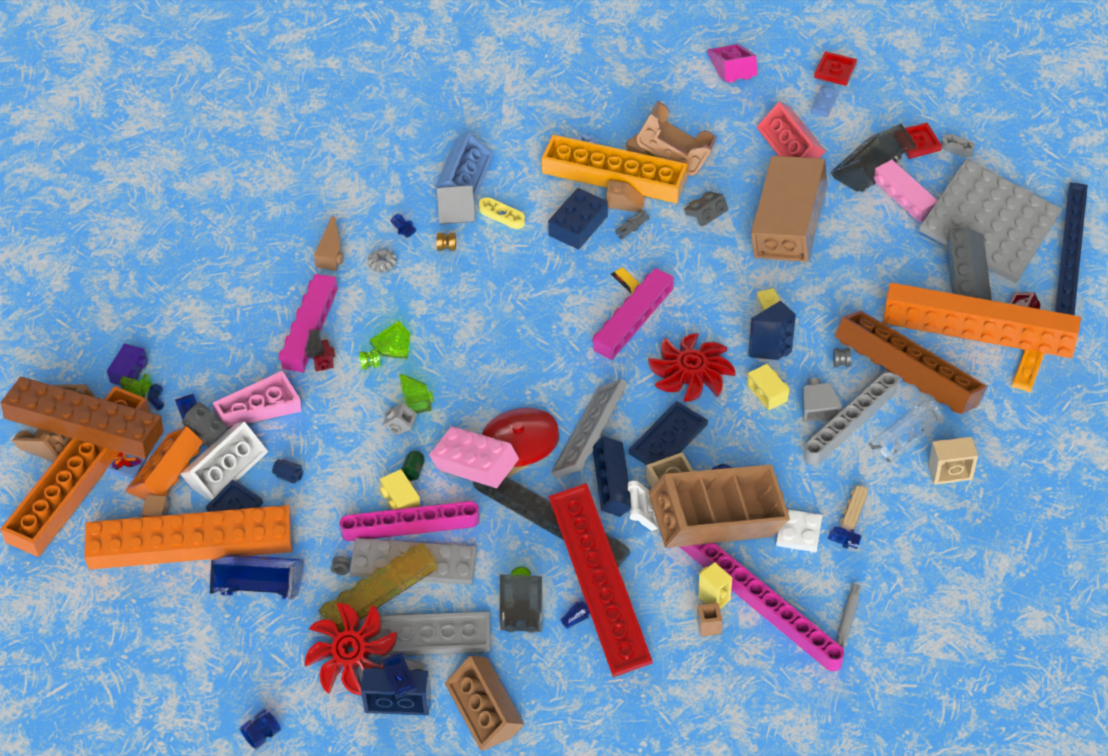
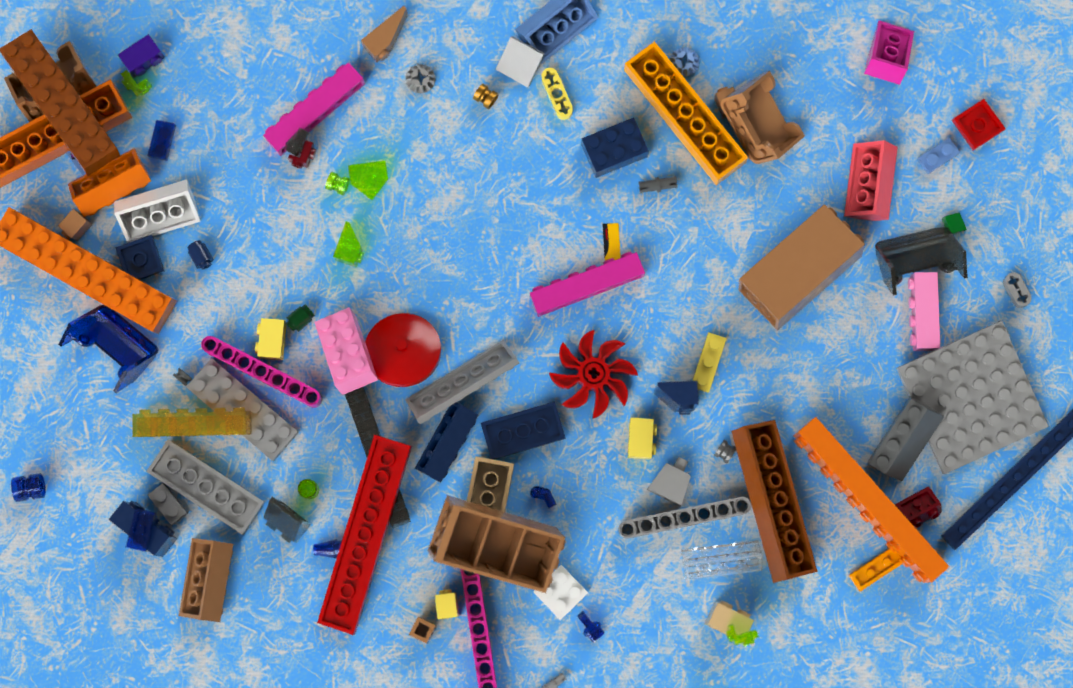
camera: 35 degrees right, 30 degrees up
clear blue arm [147,384,164,411] -> none
dark grey bracket [182,402,227,448] -> none
bright pink wedge [213,371,301,428] -> none
red piece [305,603,397,696] -> none
light grey brick [383,403,417,435] -> none
clear blue piece [390,213,417,238] -> none
medium nougat slope [606,180,645,212] -> none
white plate [628,481,658,531] -> none
dark grey bracket [684,191,728,226] -> none
tan piece [840,485,869,534] -> none
red plate [895,123,942,159] -> none
none -> clear neon green bracket [726,624,759,646]
none -> green slope [941,212,967,236]

